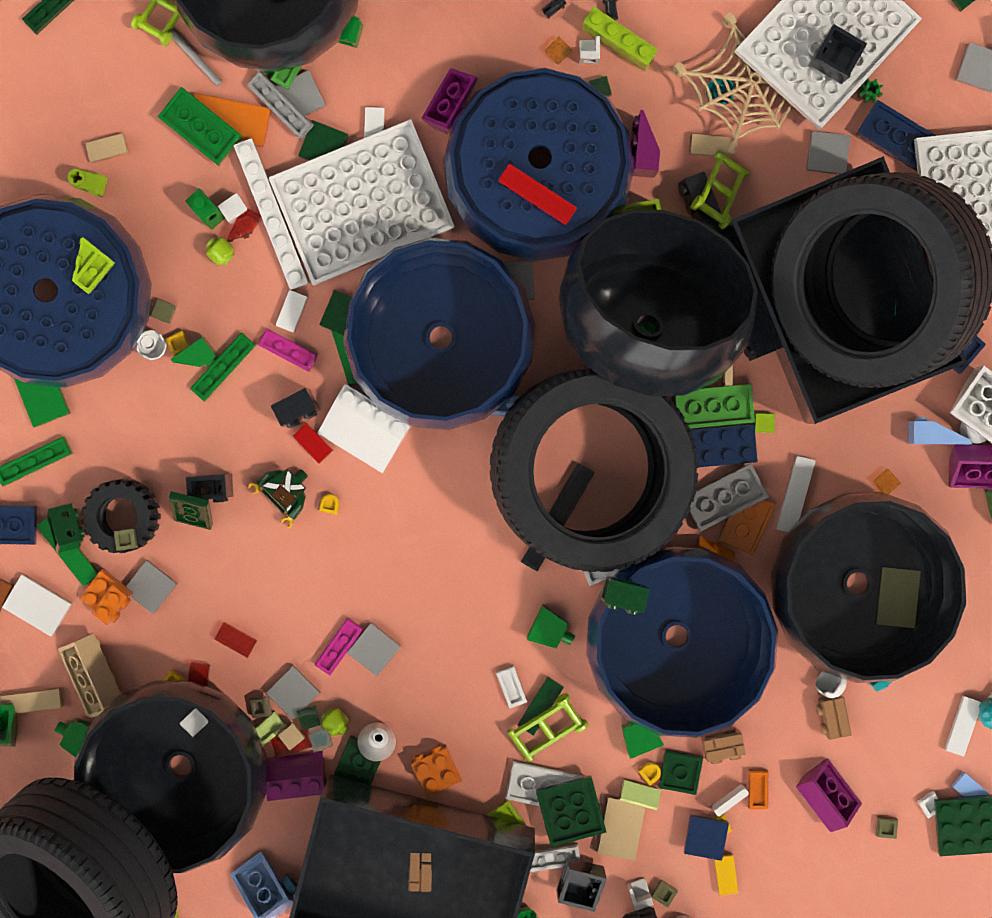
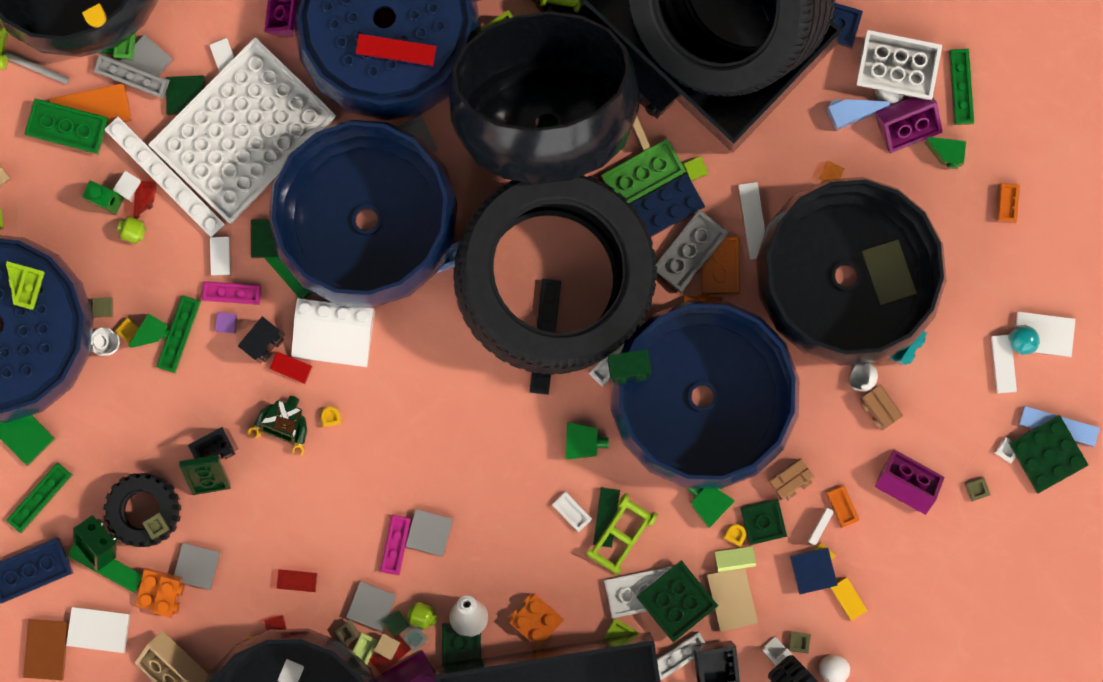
camera: 20 degrees left, 5 degrees down
none -> yellow tile [82,4,106,28]
none -> medium lavender tile [215,312,237,334]

